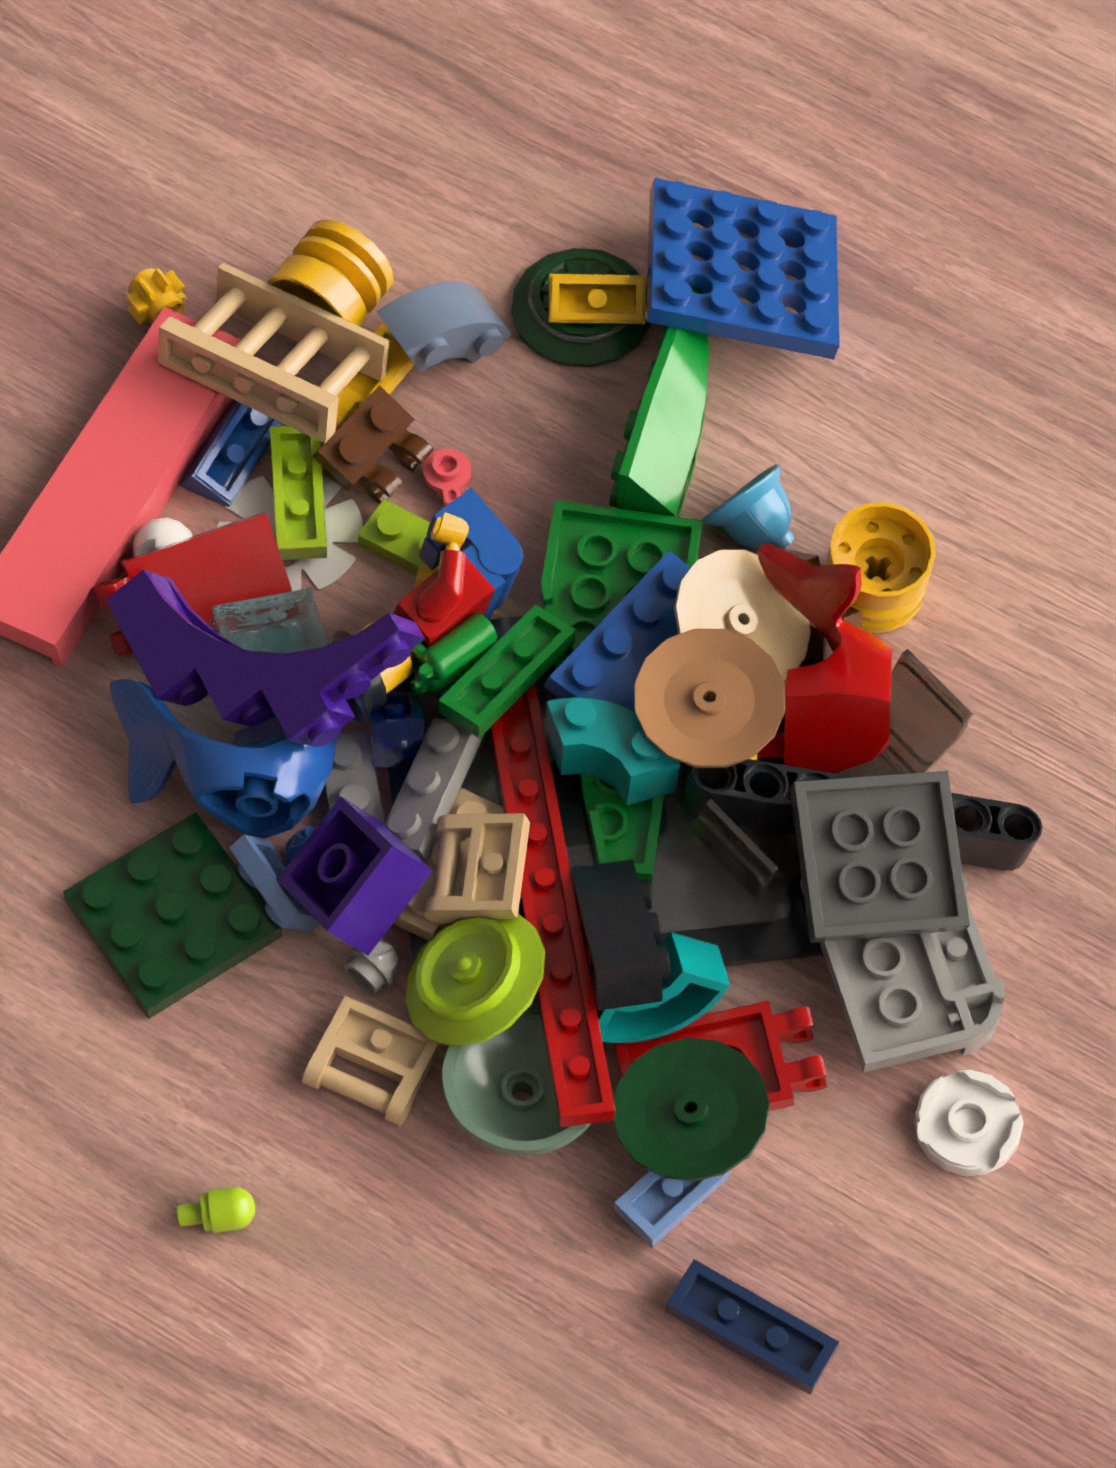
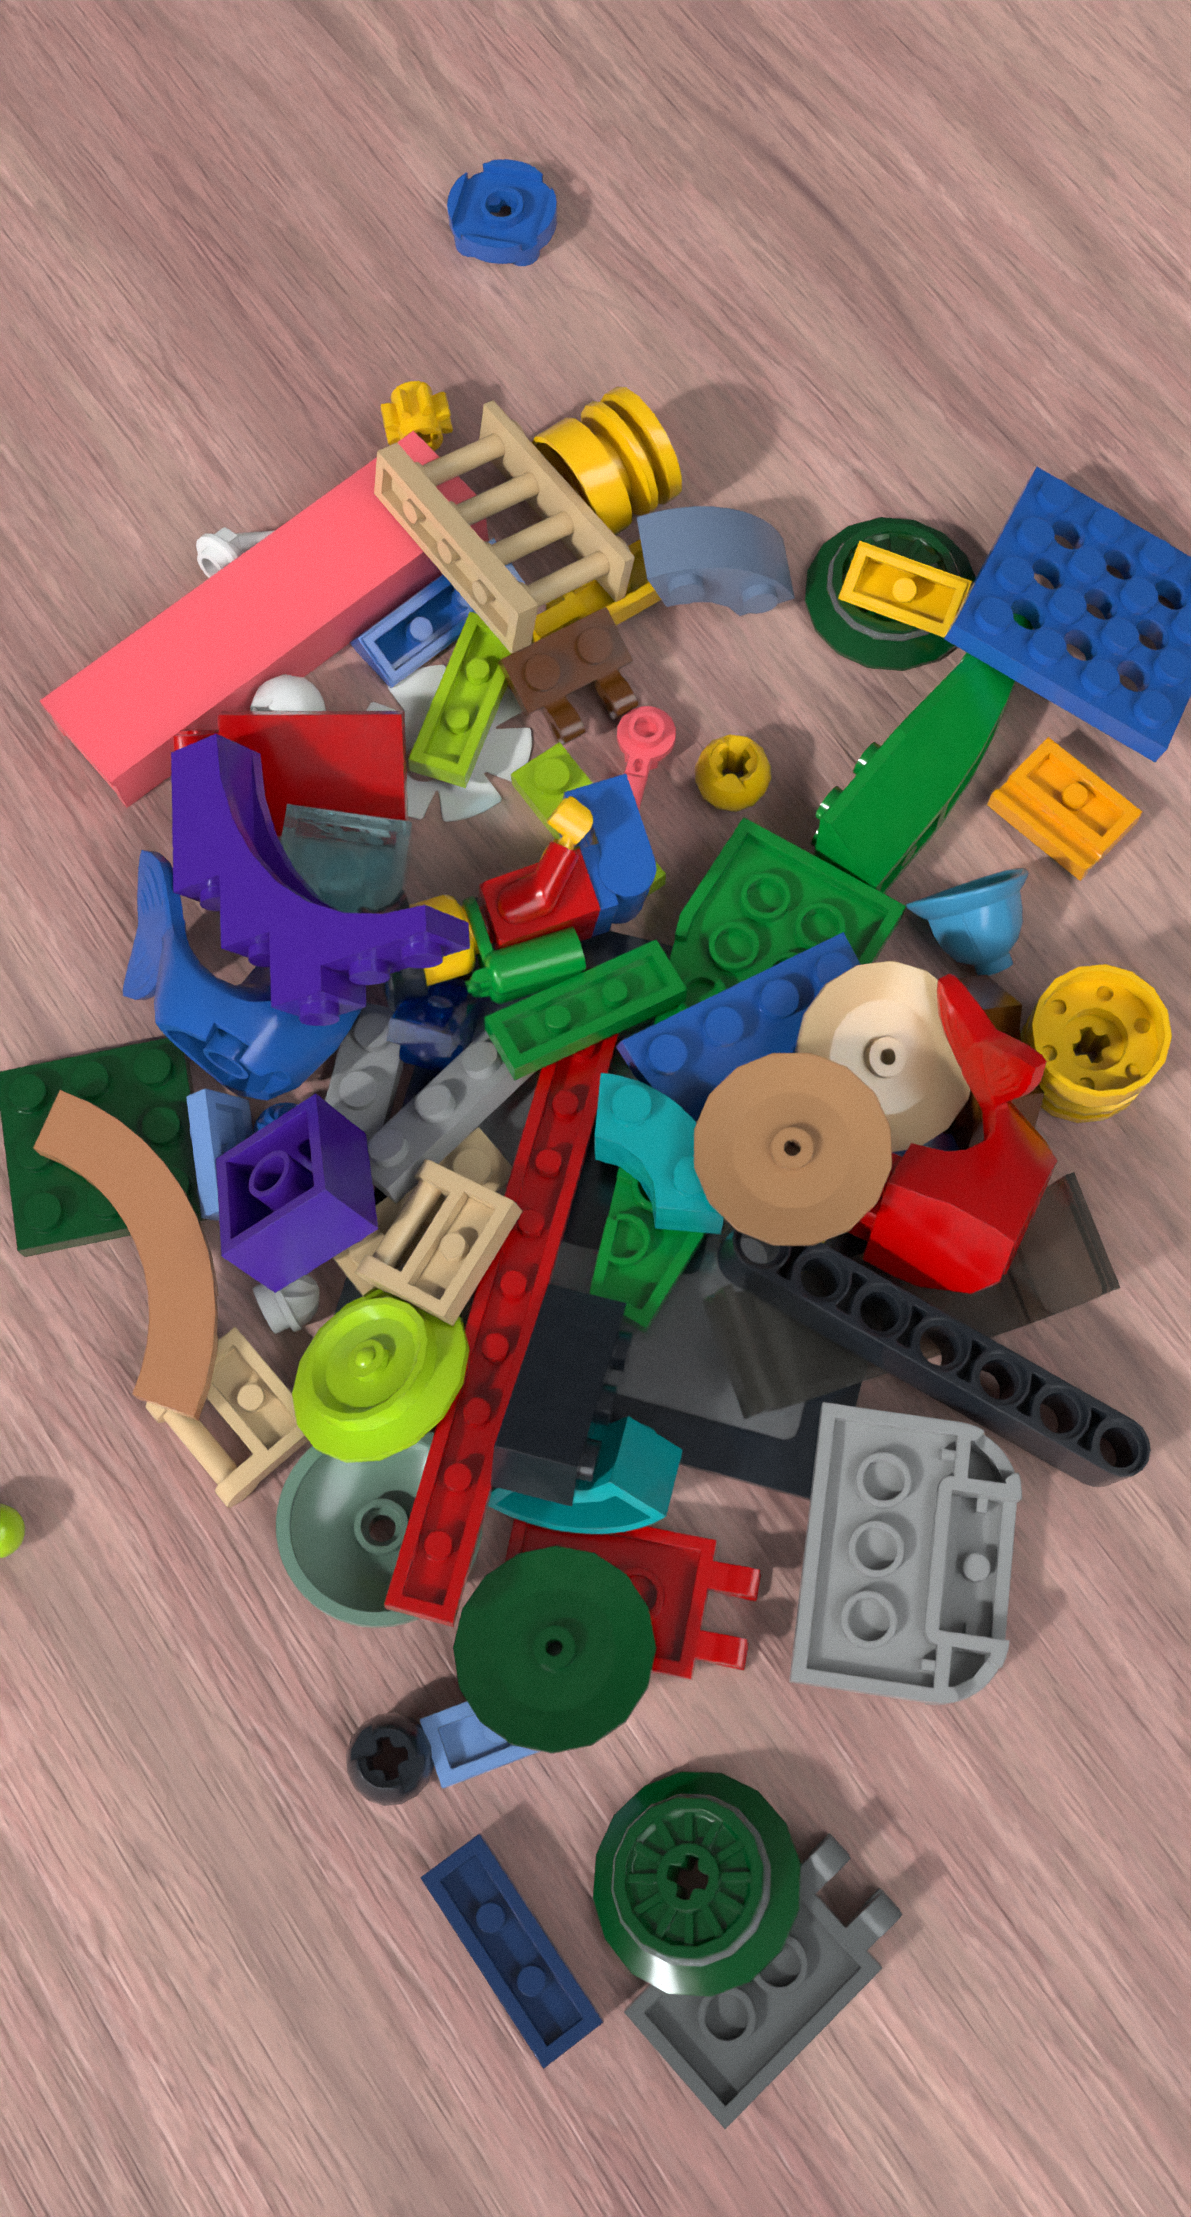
camera: 30 degrees right, 10 degrees up
dark grey plate [790,771,970,942] -> none
white tile [914,1070,1023,1177] -> none
none -> nougat tile [33,1090,219,1421]
none -> white plate [196,527,274,578]
none -> black piece [346,1712,434,1806]
none -> blue plate [447,159,557,266]
none -> dark green piece [593,1771,801,1997]
none -> dark grey tile [624,1833,903,2129]
none -> yellow piece [695,734,771,812]
none -> light orange plate [987,737,1143,881]

